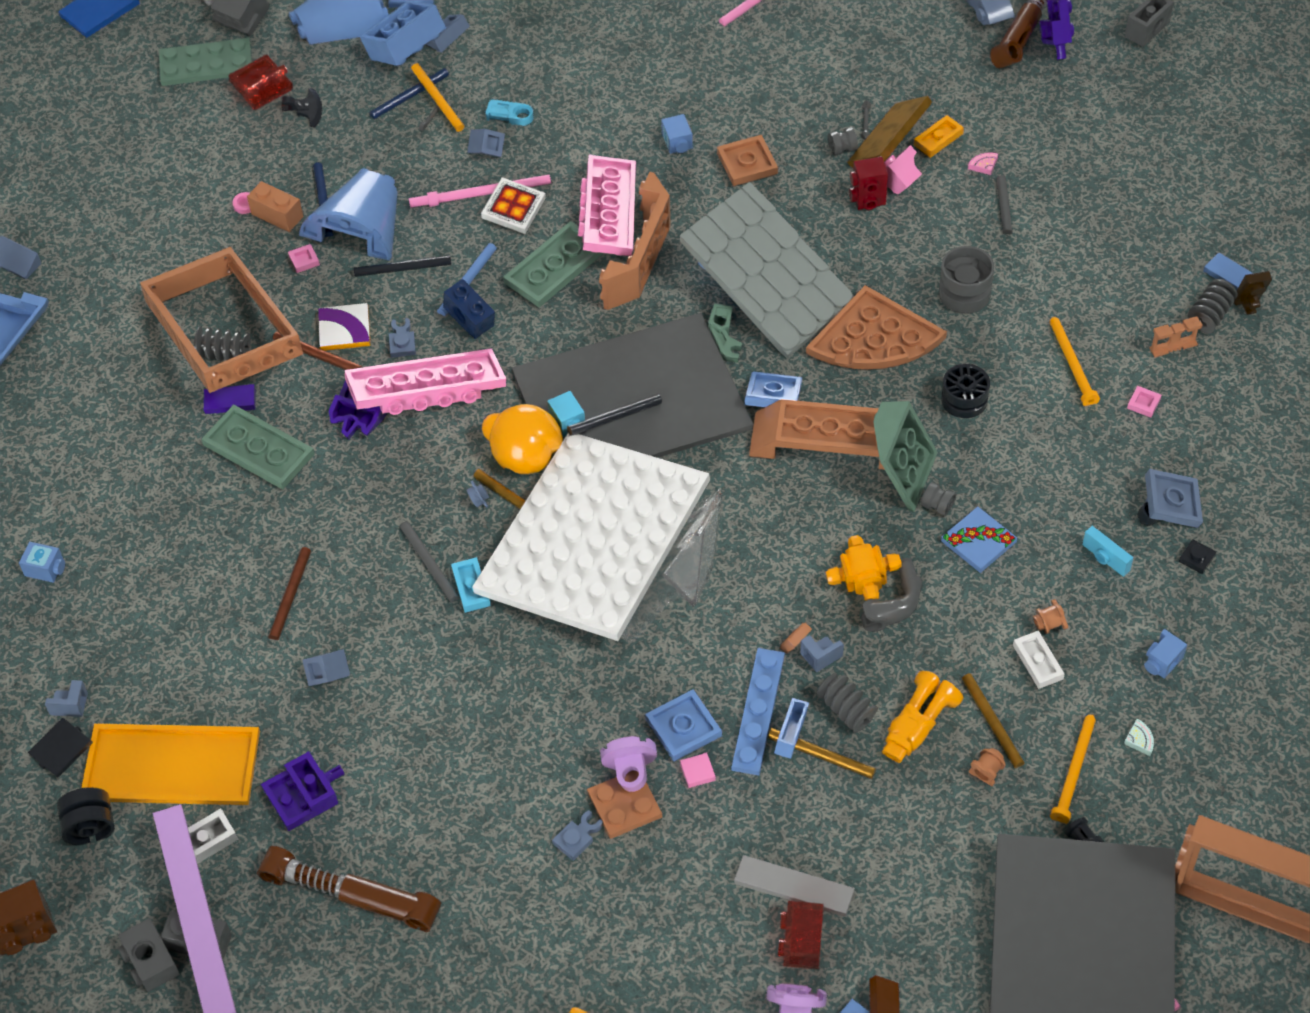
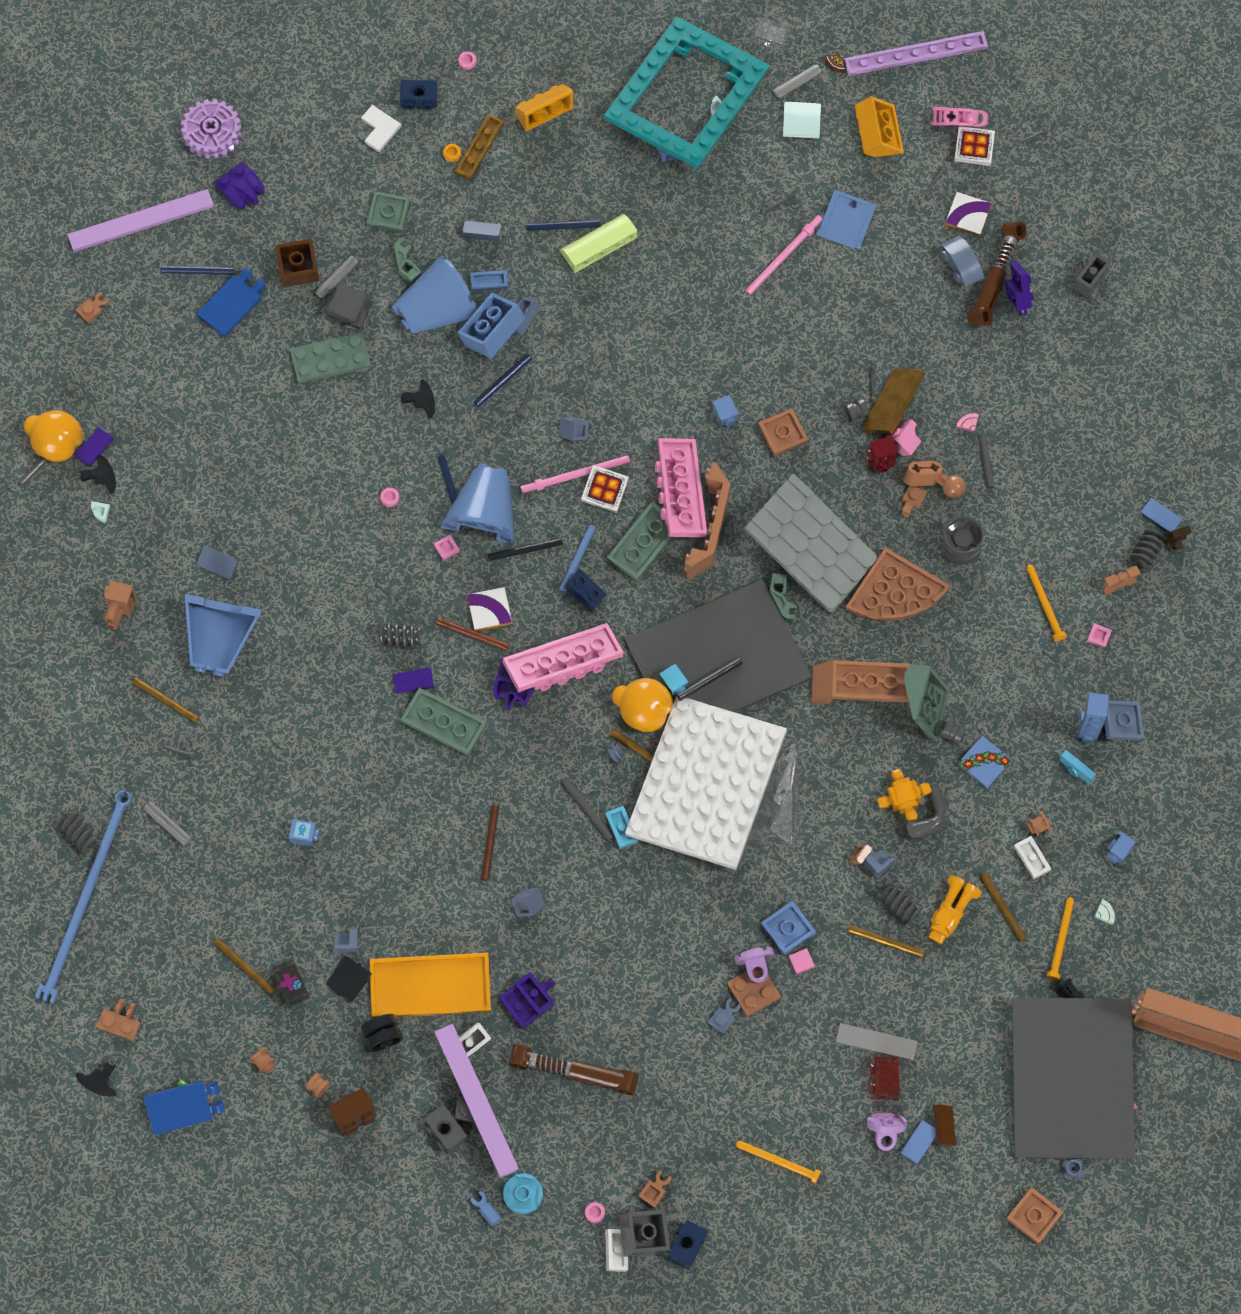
camera: 10 degrees left, 15 degrees up
nougat door [140,247,303,393] -> none
clear red plate [228,54,293,110] -> none
nougat brick [247,181,304,232] -> none
sand blue plate [389,318,416,358] -> none
light orange bar [411,63,464,132] -> none
medium azure piece [486,100,533,126] -> none
medium blue plate [732,648,785,775] -> none
medium blue tile [745,372,802,407] -> none
medium blue piece [774,698,809,759] -> none
light orange plate [913,115,964,158] -> none
black wheel [941,364,990,418] -> none
nougat brick [969,748,1006,786] -> none
black plate [1179,539,1217,574] -> none
none -> nougat plate [901,486,927,518]
none -> nougat beam [904,461,966,499]
none -> medium blue arch [1077,692,1109,743]

